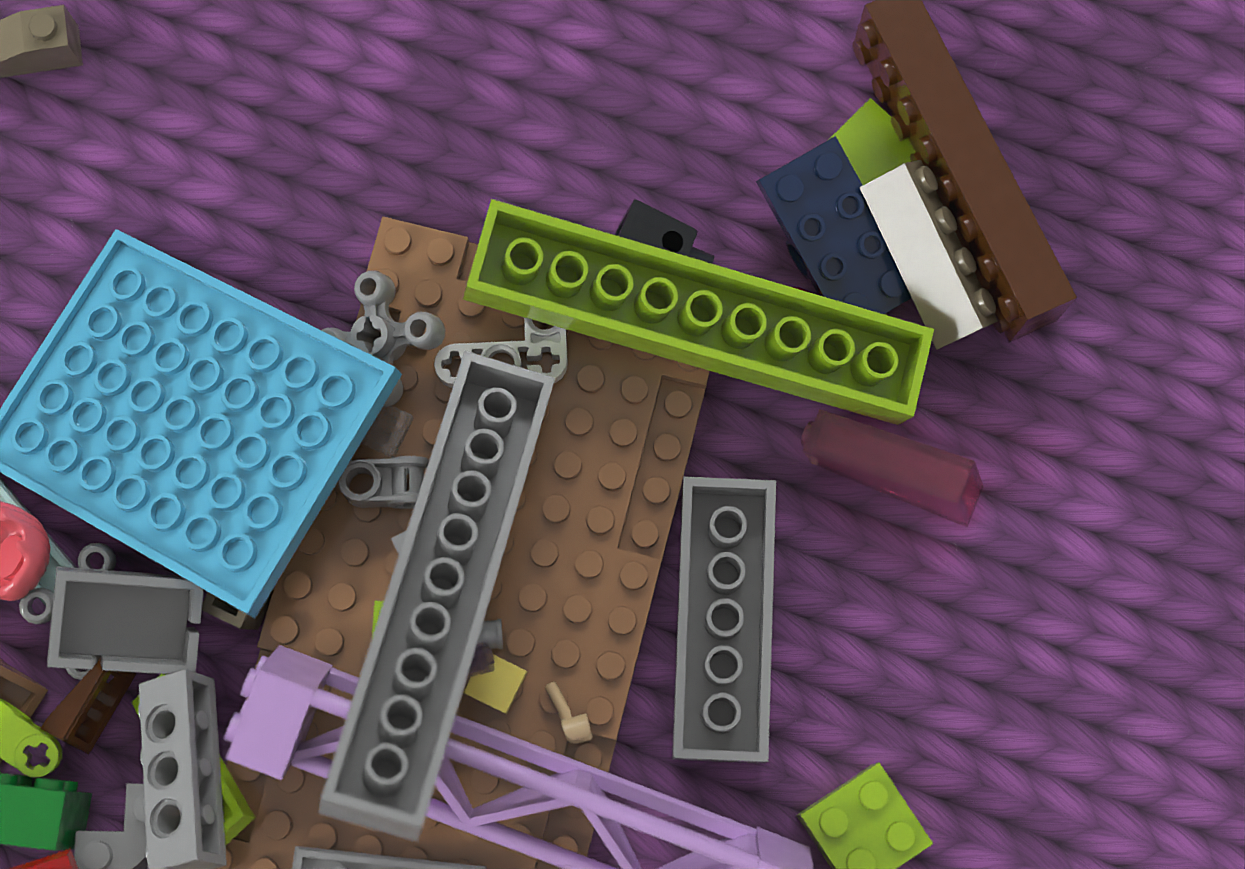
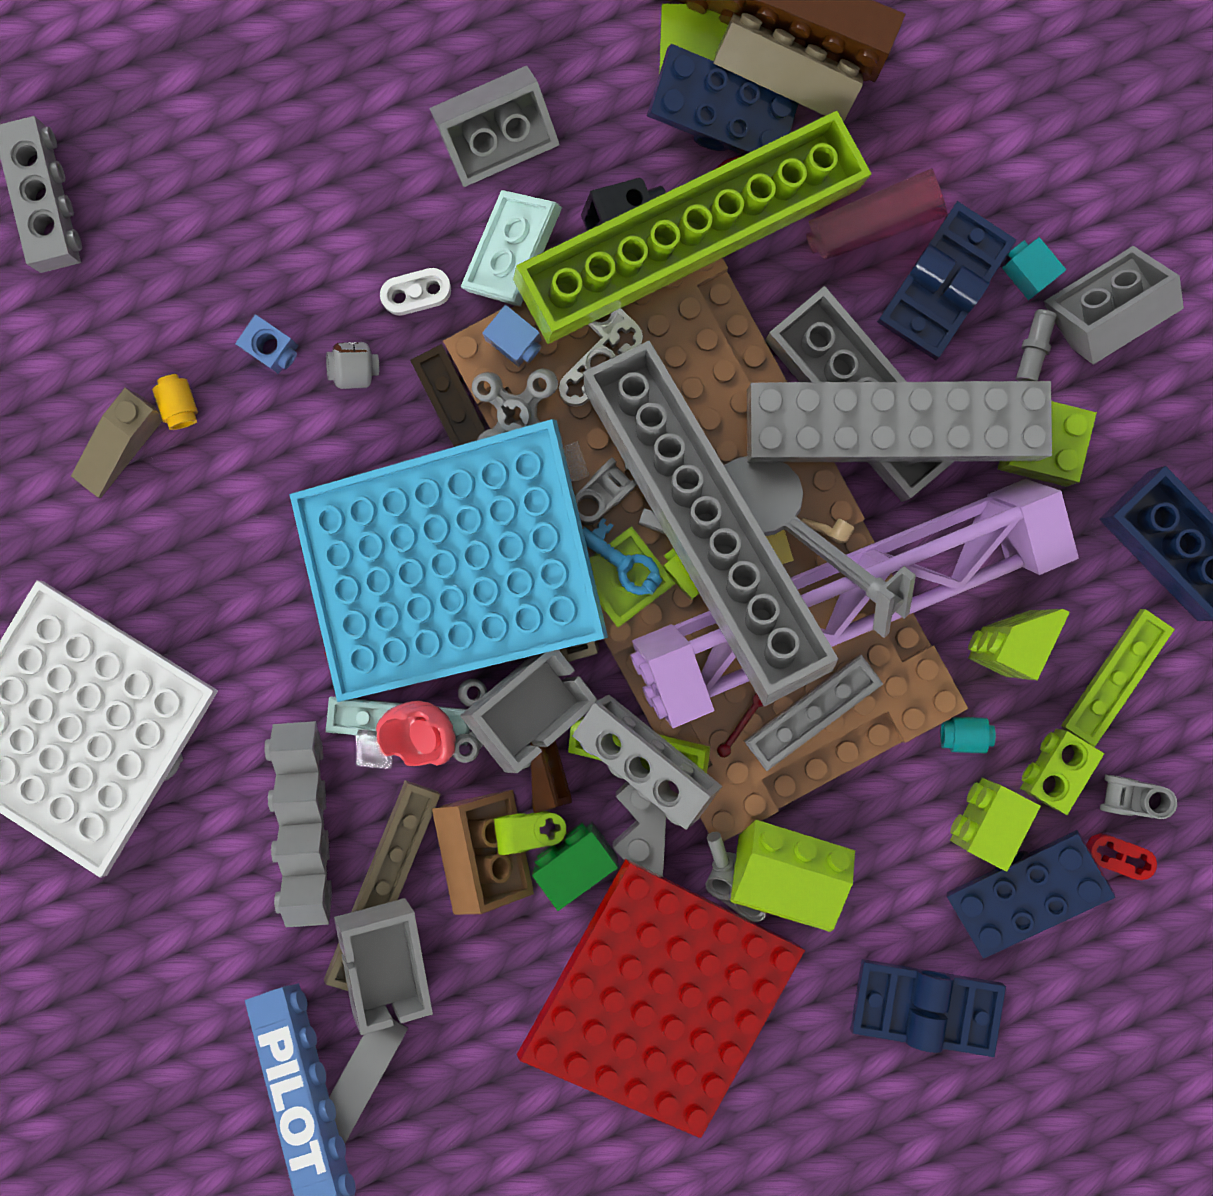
camera: 40 degrees left, 10 degrees up
none -> yellow brick [152,374,198,430]
none -> medium blue brick [235,314,299,374]
none -> light grey head [326,342,379,389]
none -> white plate [380,268,451,316]
none -> dark brown plate [410,344,486,447]
none -> light grey slope [429,65,560,187]
none -> light aqua tile [461,190,562,306]
none -> medium blue brick [482,305,542,367]
none -> dark azure piece [583,518,662,595]
none -> lime tile [590,526,676,627]
none -> dark red hinge [717,693,763,758]
none -> light grey piece [724,456,916,638]
none -> light grey brick [747,381,1052,463]
none -> dark blue plate [877,201,1016,360]
none -> teal brick [1002,237,1066,301]
none -> light grey pin [1016,309,1057,381]
none -> light grey slope [1044,246,1184,365]

